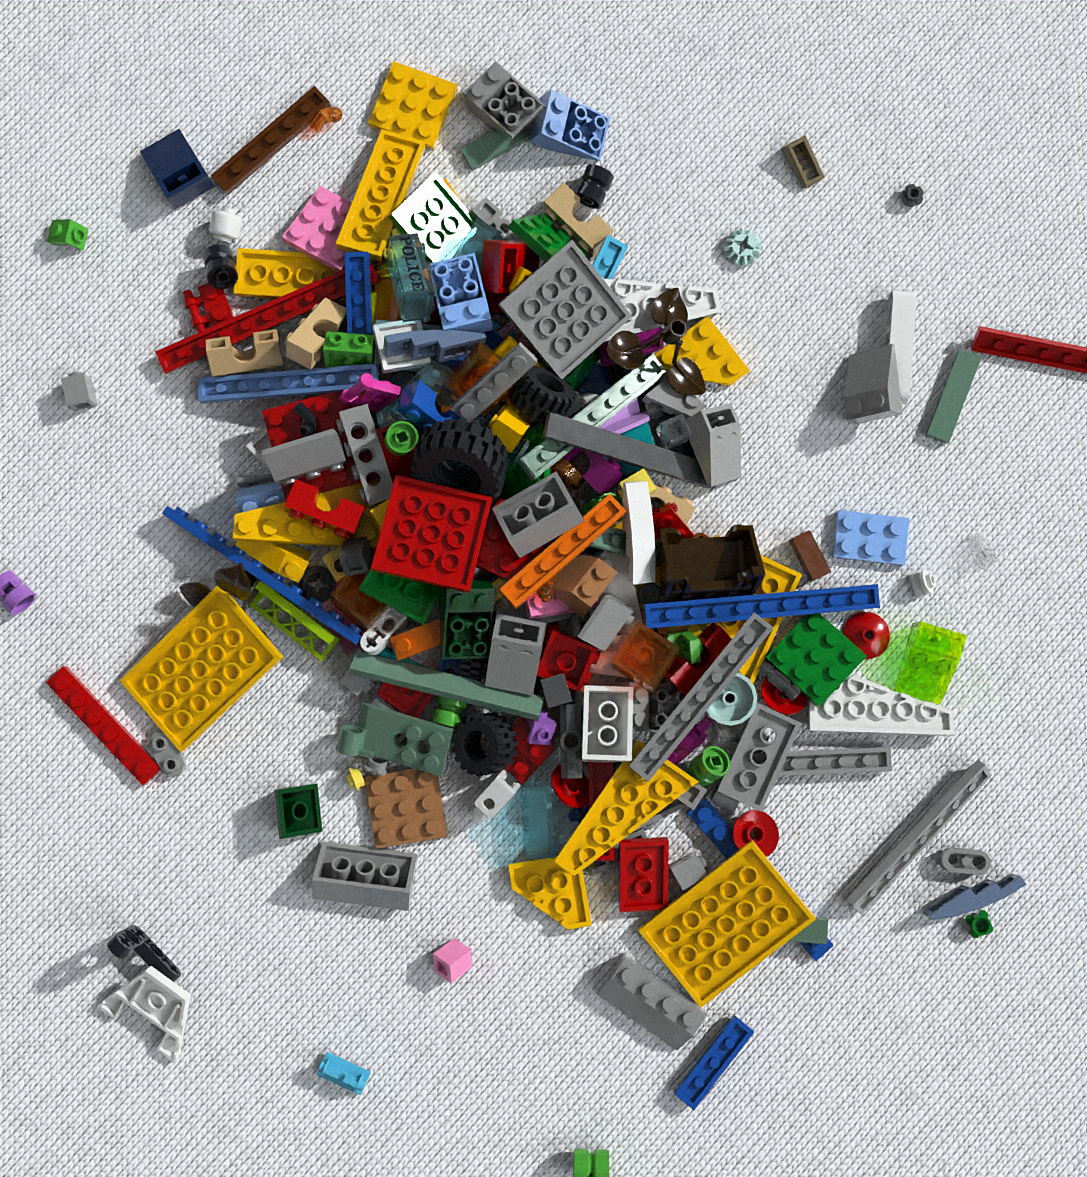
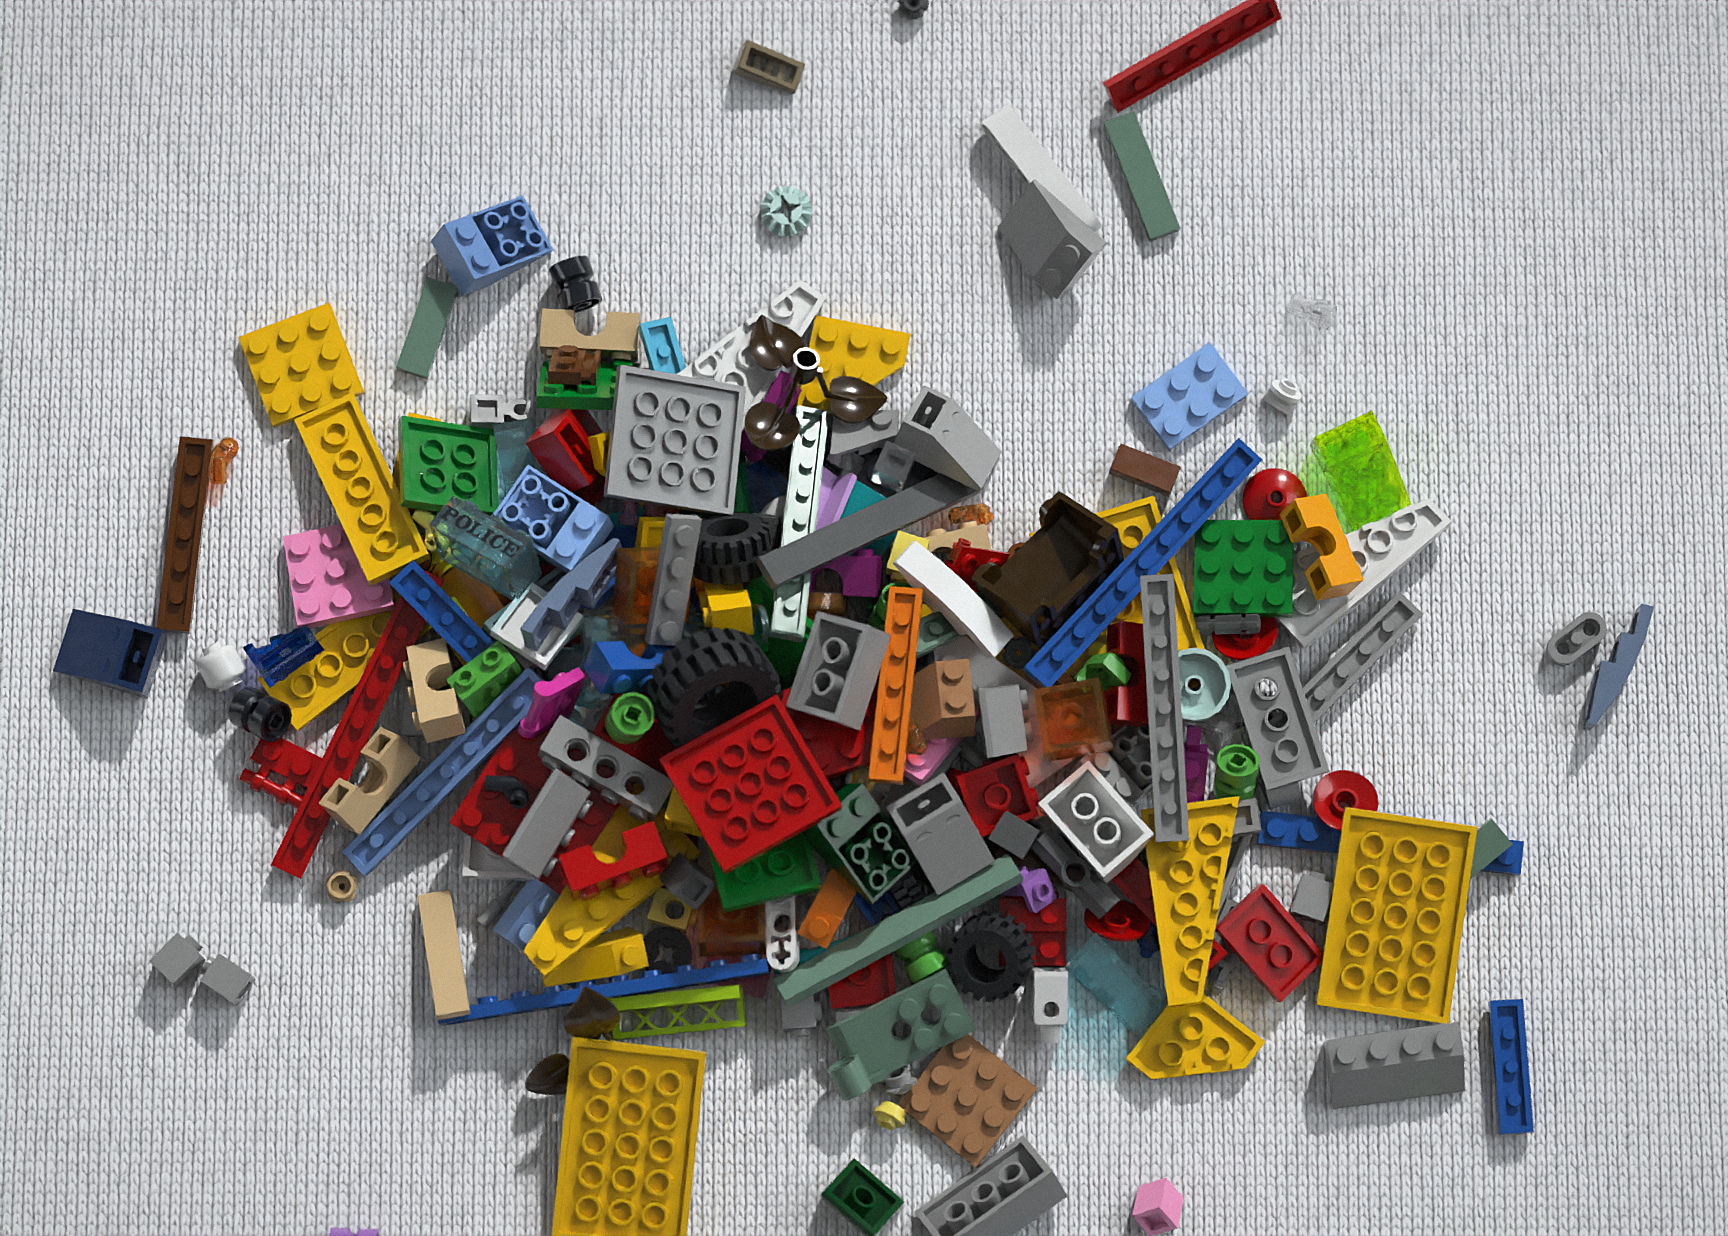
camera: 45 degrees left, 5 degrees down
bright green bracket [47,219,88,250] -> none
light grey slope [463,61,545,139] -> none
light grey plate [847,760,992,915] -> none
green plate [965,910,993,938] -> none
none -> light grey brick [150,932,205,987]
none -> clear blue wing [243,625,324,688]
none -> tan plate [325,870,358,902]
none -> tan tile [417,889,471,1020]
none -> reddish brown plate [548,345,601,385]
none -> clear orange arm [948,503,994,525]
none -> light orange arch [1280,493,1364,601]

